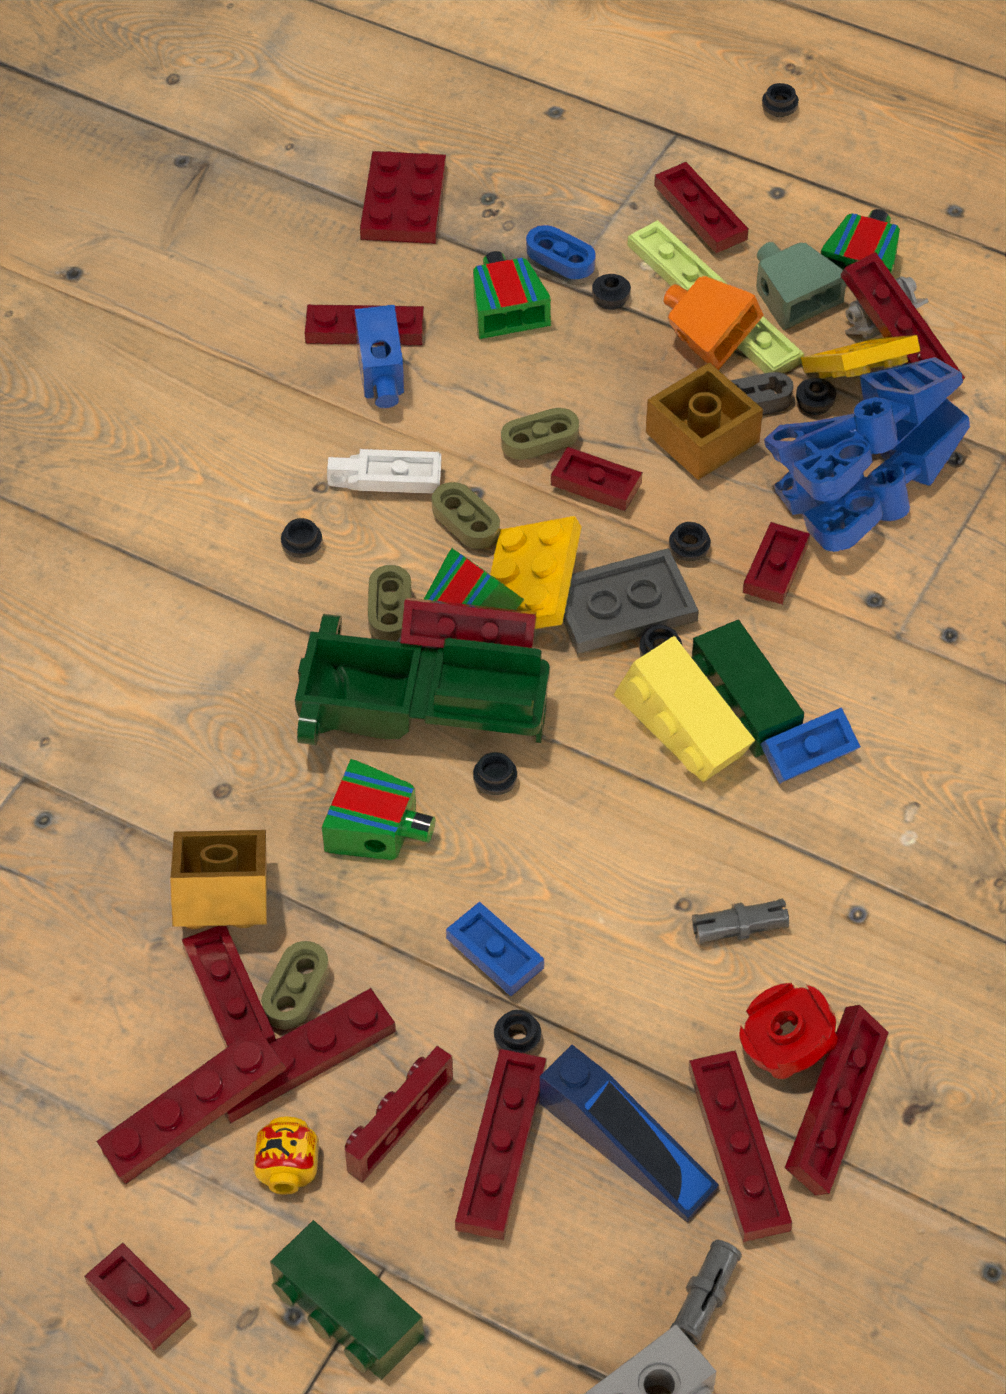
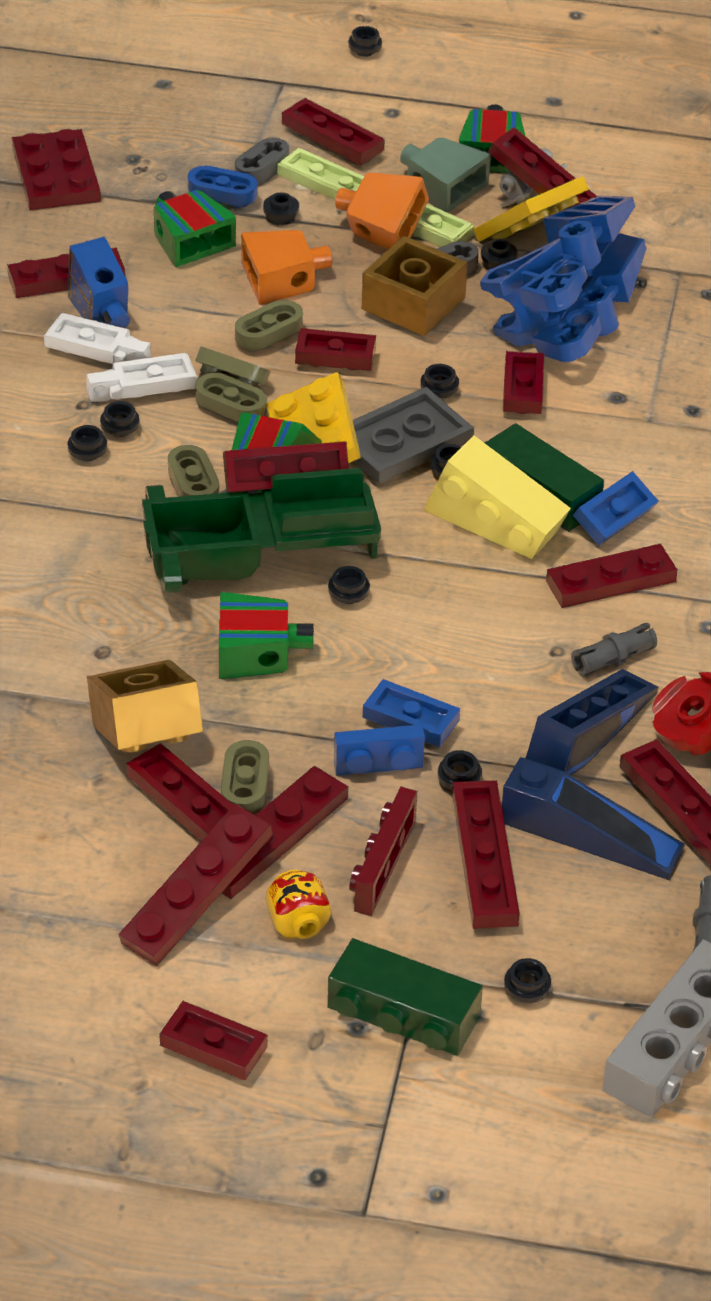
camera: 20 degrees left, 10 degrees down
none -> white hinge [44,313,151,364]
none -> black plate [100,401,140,437]
none -> olive plate [195,346,271,388]
none -> dark grey beam [235,138,289,186]
none -> orange torso [241,230,332,305]
none -> blue plate [334,724,425,776]
none -> black plate [504,958,551,1003]
none -> dark blue slope [526,669,659,776]
none -> dark red plate [546,543,678,608]

